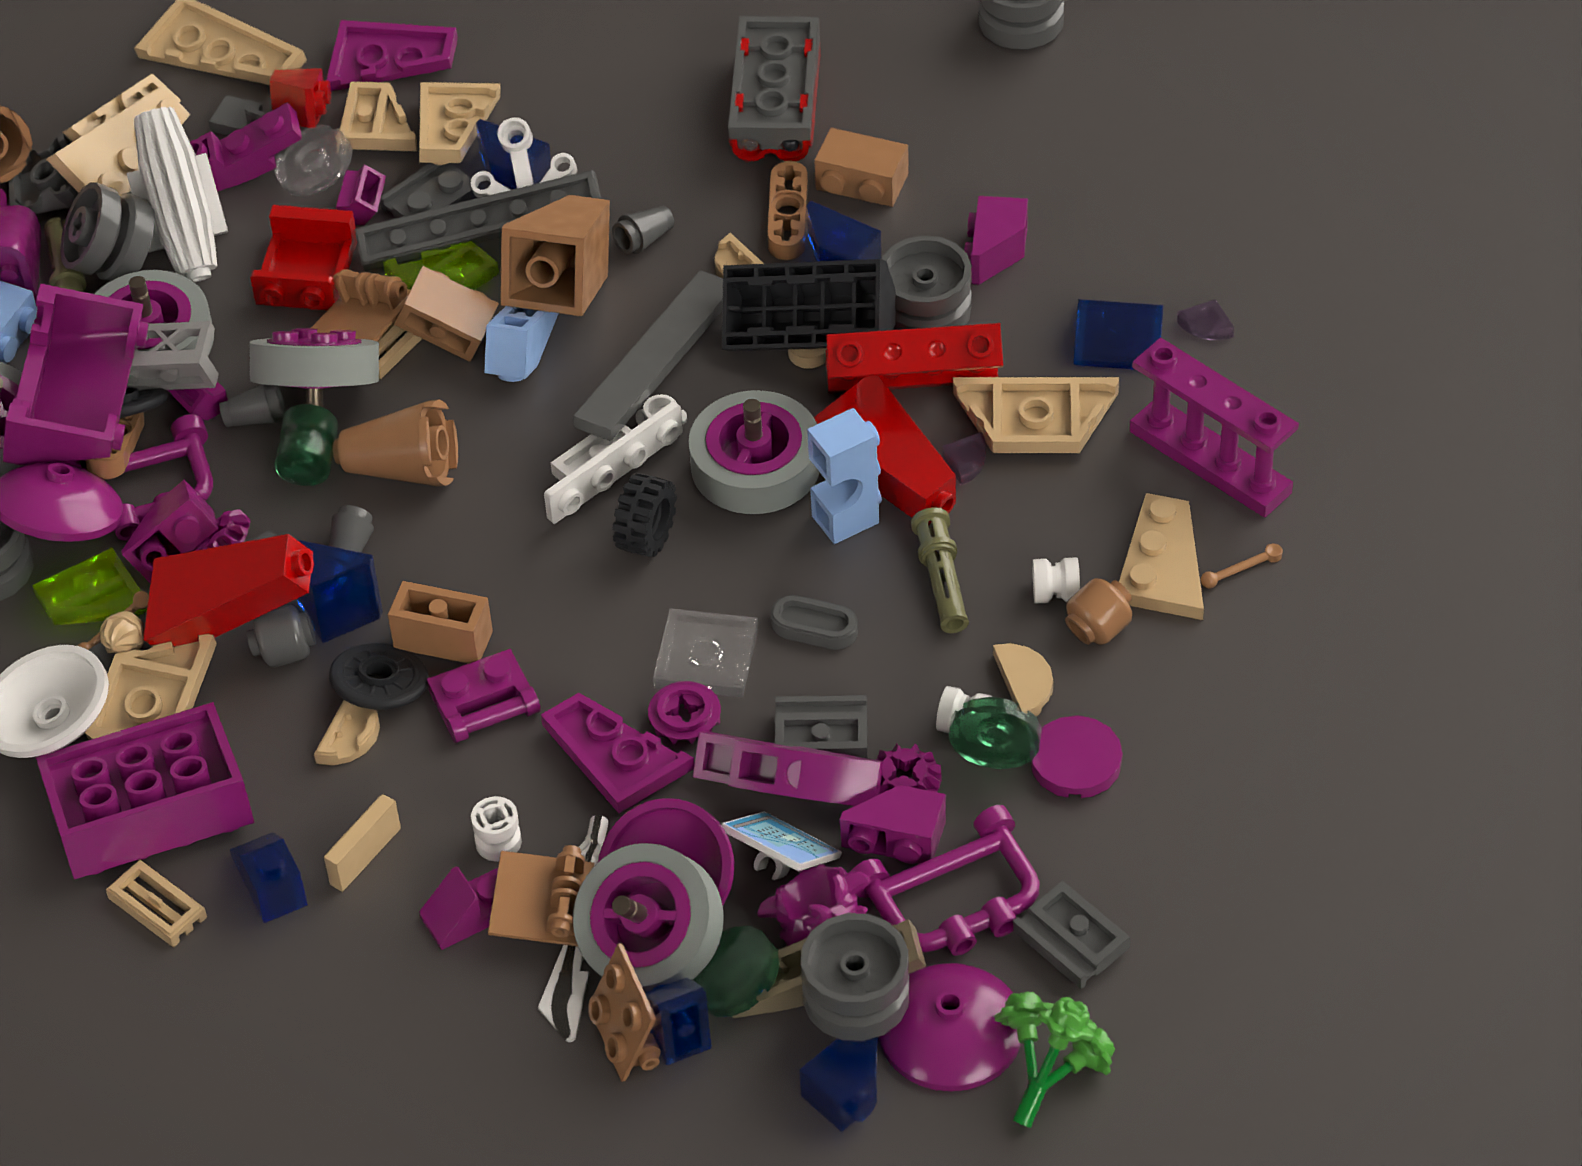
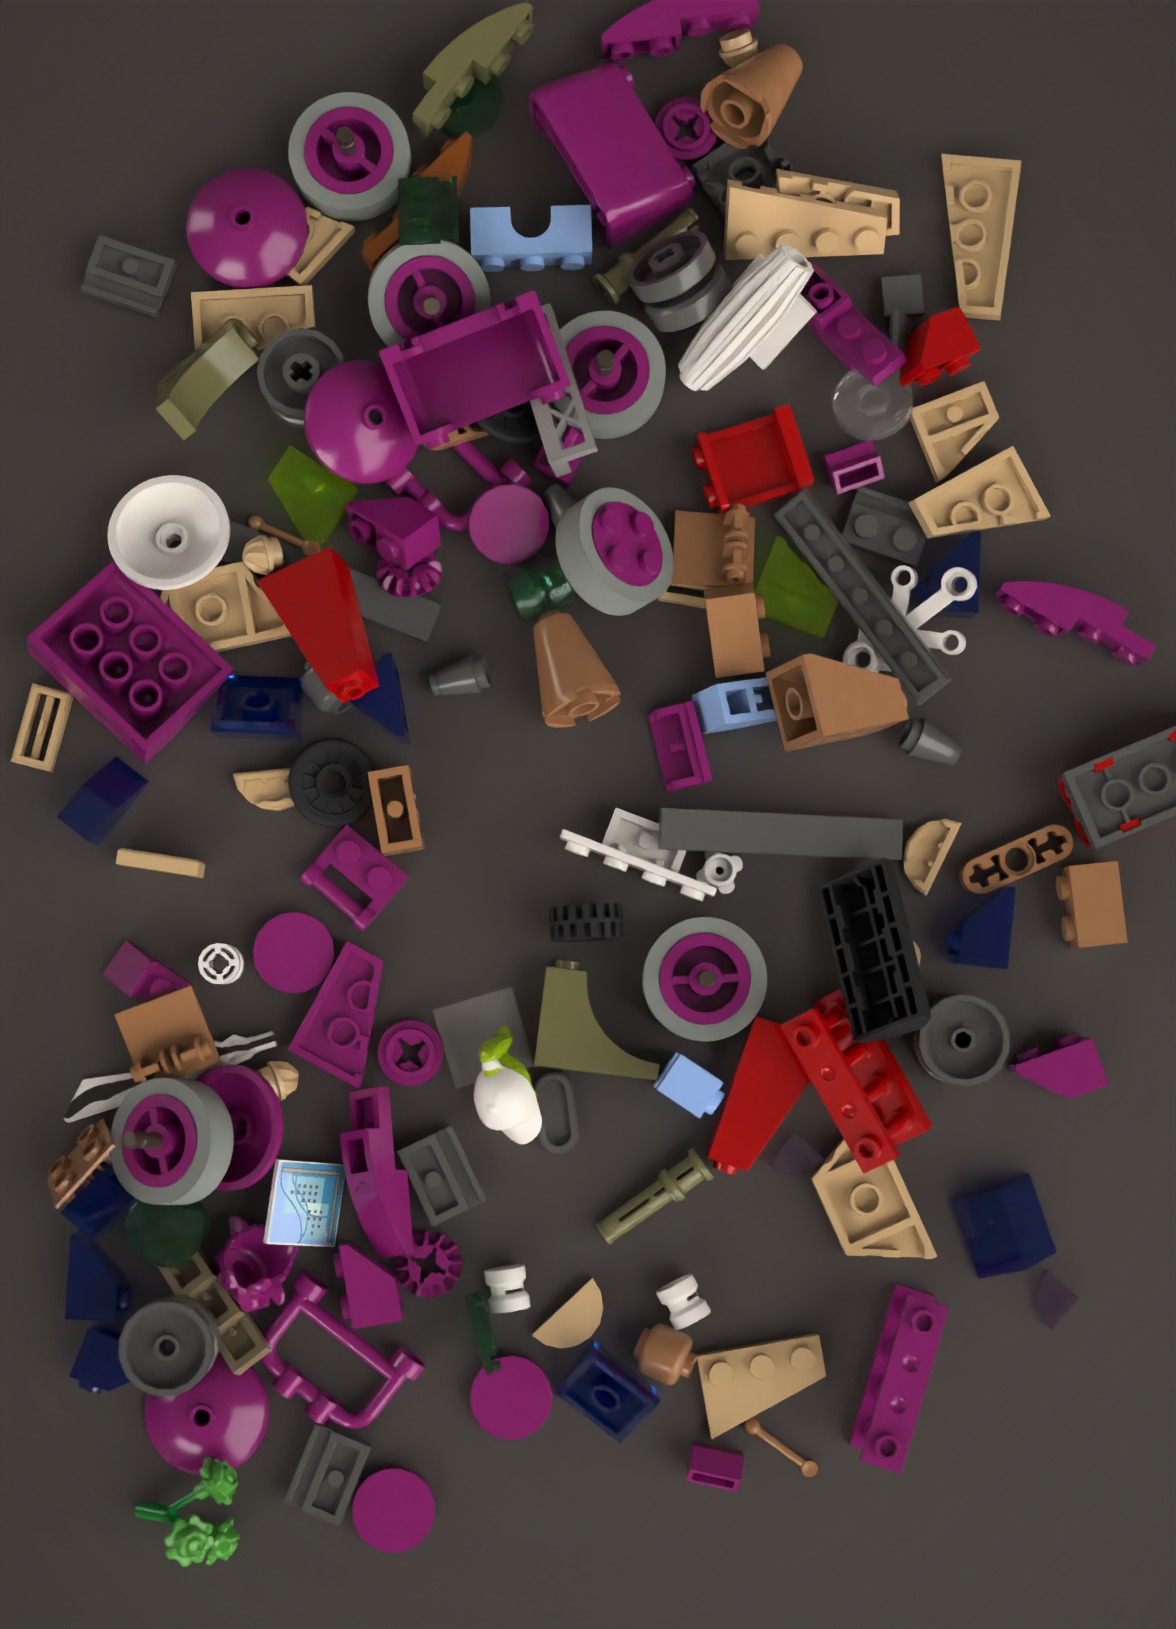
camera: 55 degrees right, 35 degrees up
magenta wing [326,20,458,91] -> none
none -> clear blue slope [65,1231,131,1322]
none -> clear blue slope [211,675,303,741]
none -> magenta tile [253,912,336,994]
none -> magenta tile [352,1466,436,1553]
none -> magenta tile [468,482,549,564]
none -> white hair [474,1025,542,1144]
none -> olive arch [534,960,660,1081]
none -> clear blue slope [555,1340,661,1443]
none -> magenta hinge [648,700,712,793]
none -> magenta piece [685,1441,744,1492]
none -> magenta slope [993,581,1157,666]

